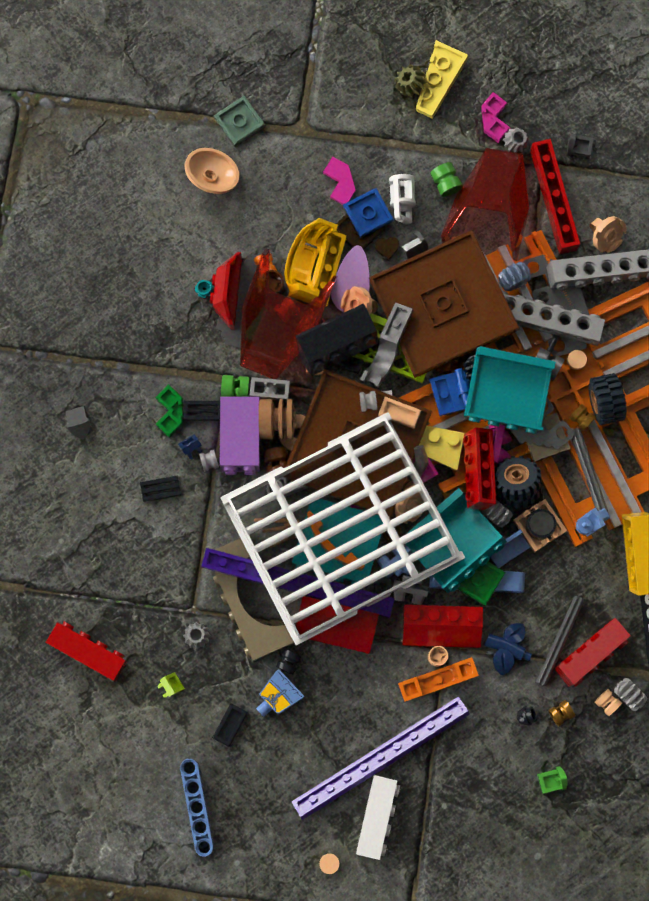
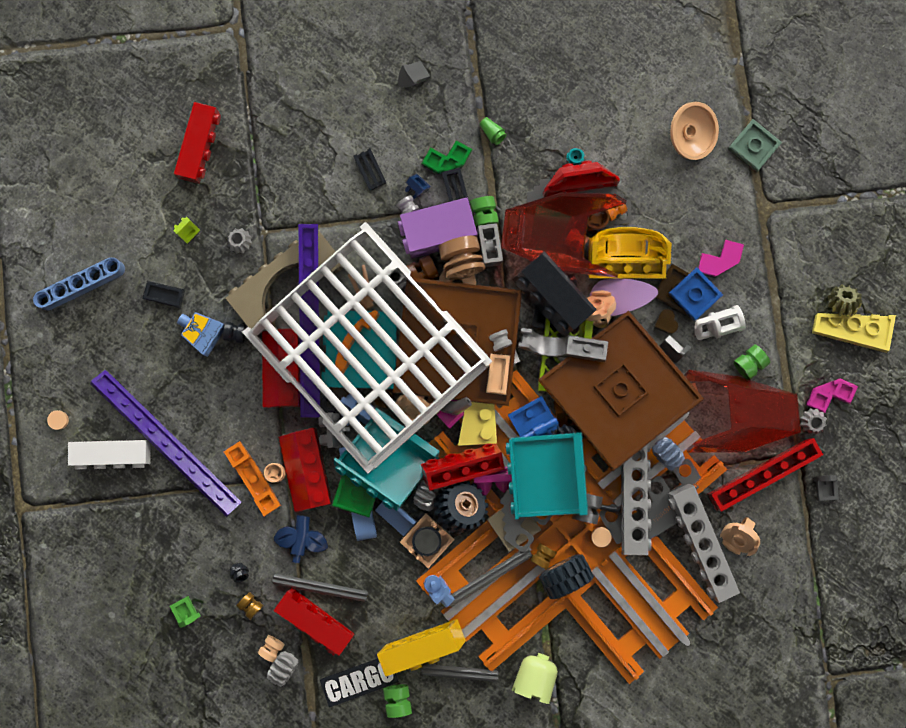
camera: 80 degrees right, 5 degrees up
none -> bright green cone [479,117,507,145]

